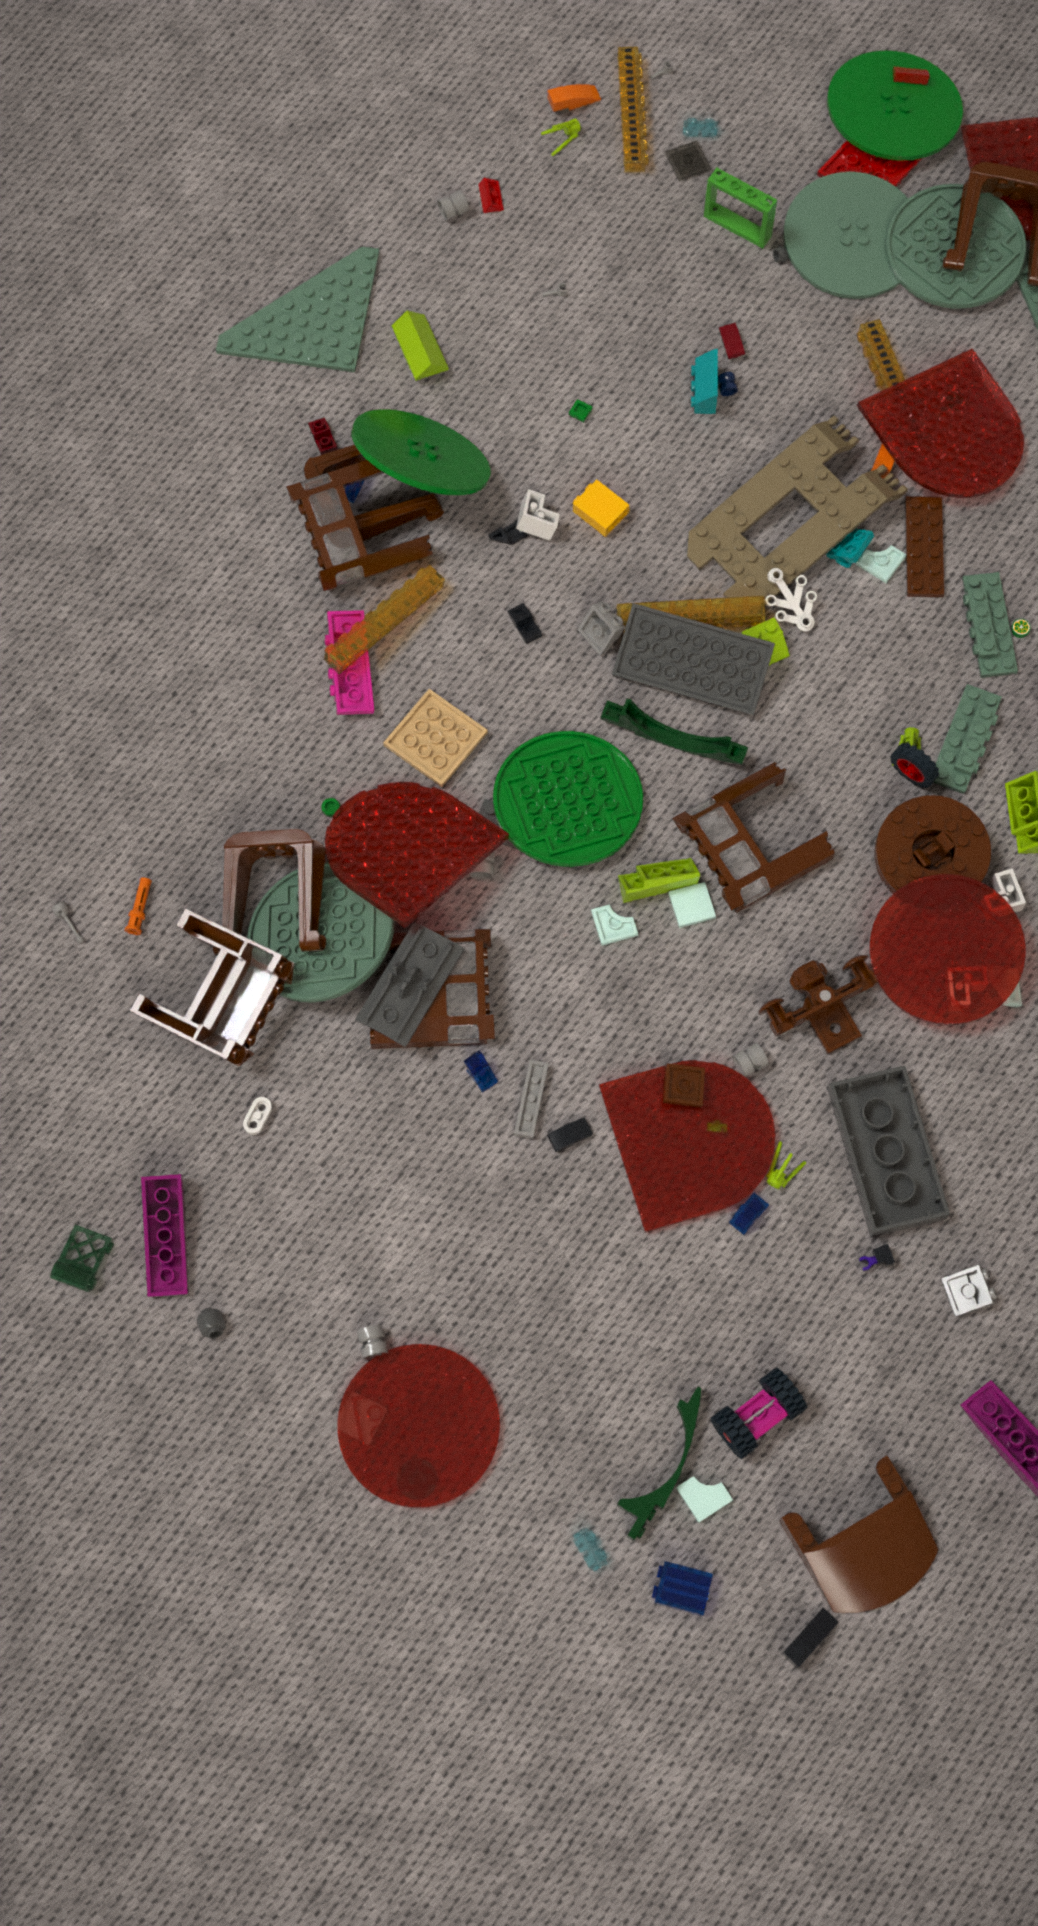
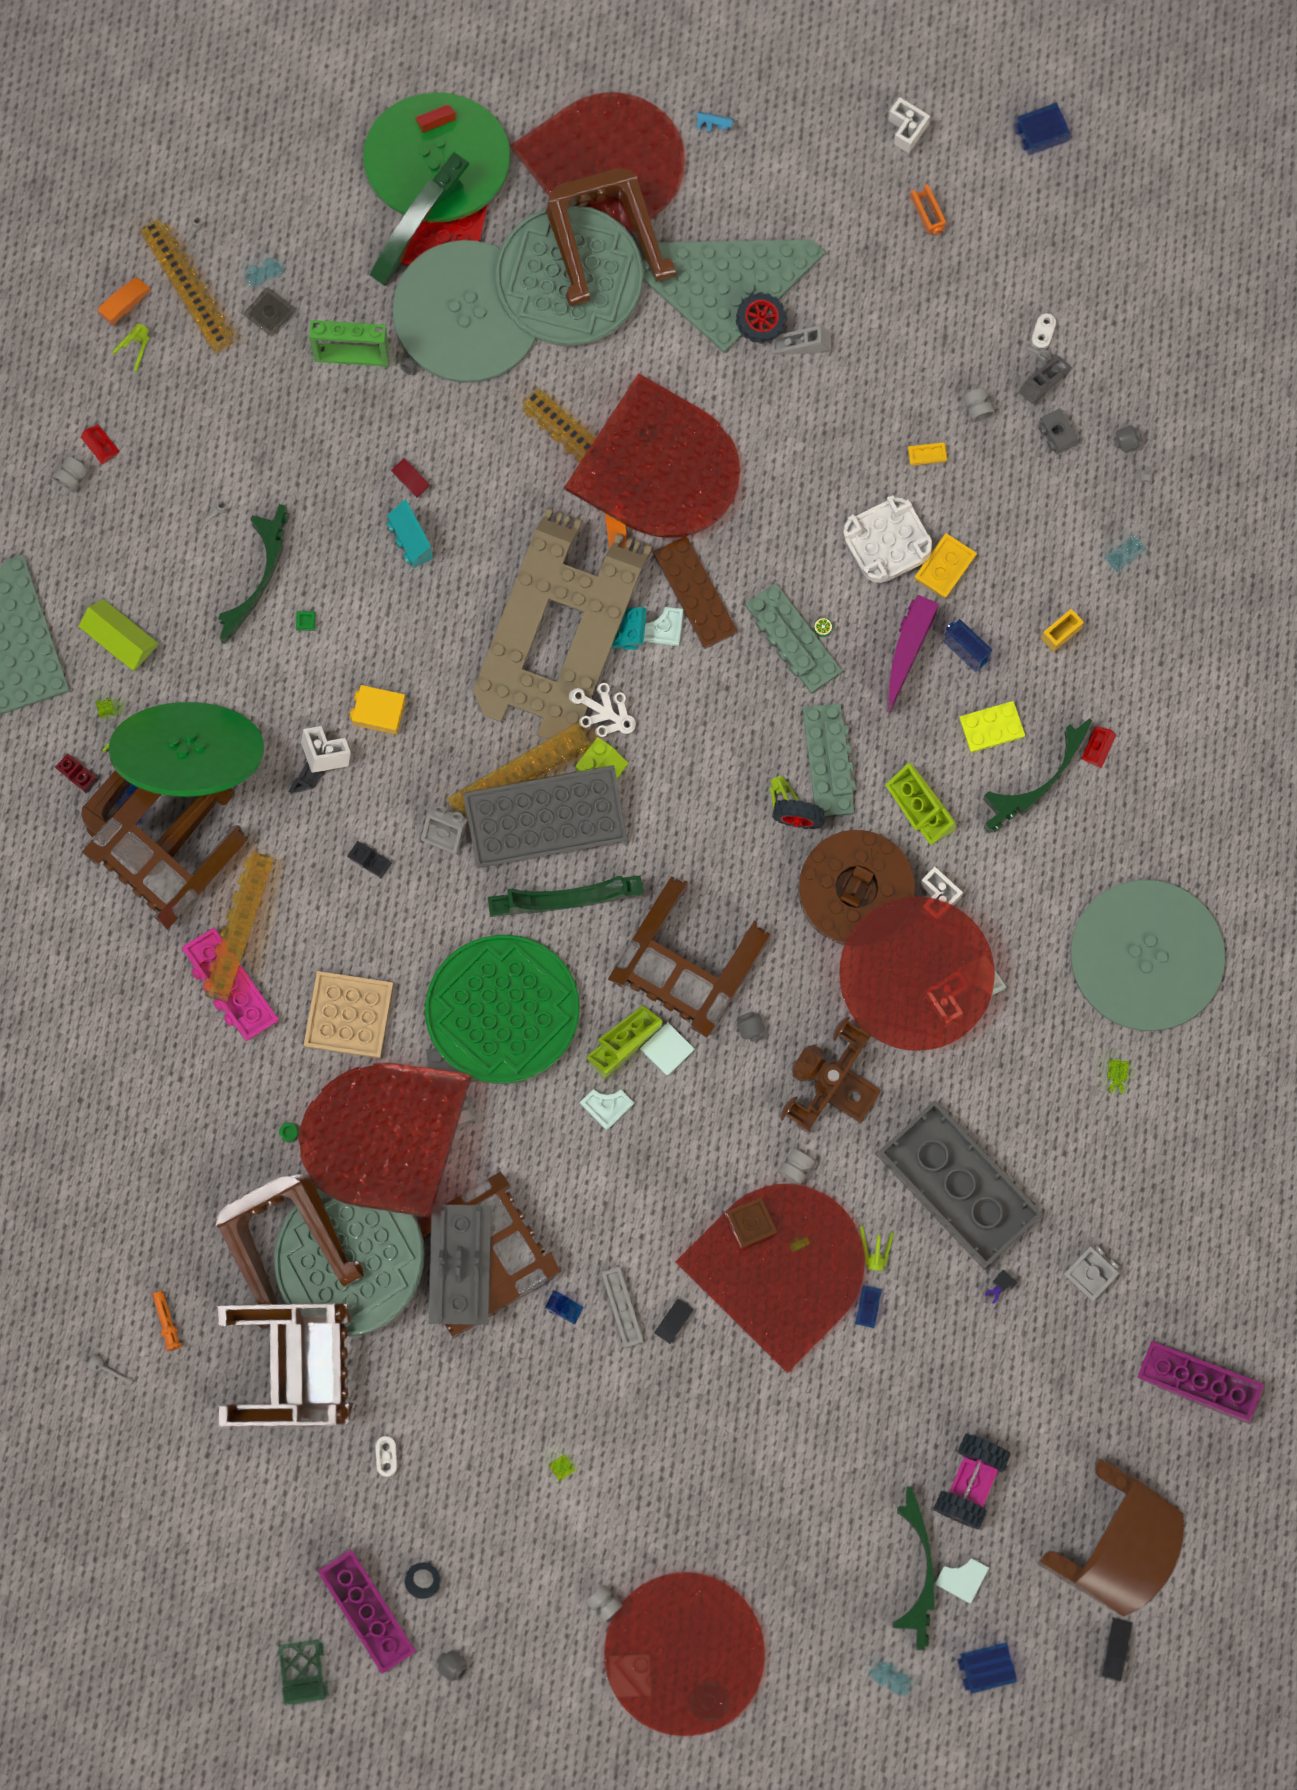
camera: 30 degrees left, 5 degrees up
dark blue wheel [718,372,738,396] -> none
none -> clear neon green wheel [95,697,115,719]
none -> dark green slope [218,504,290,644]
none -> dark green slope [369,152,470,286]
none -> black wheel [404,1562,441,1599]
none -> clear neon green plate [548,1454,576,1482]
none -> dark grey head [737,1012,765,1042]

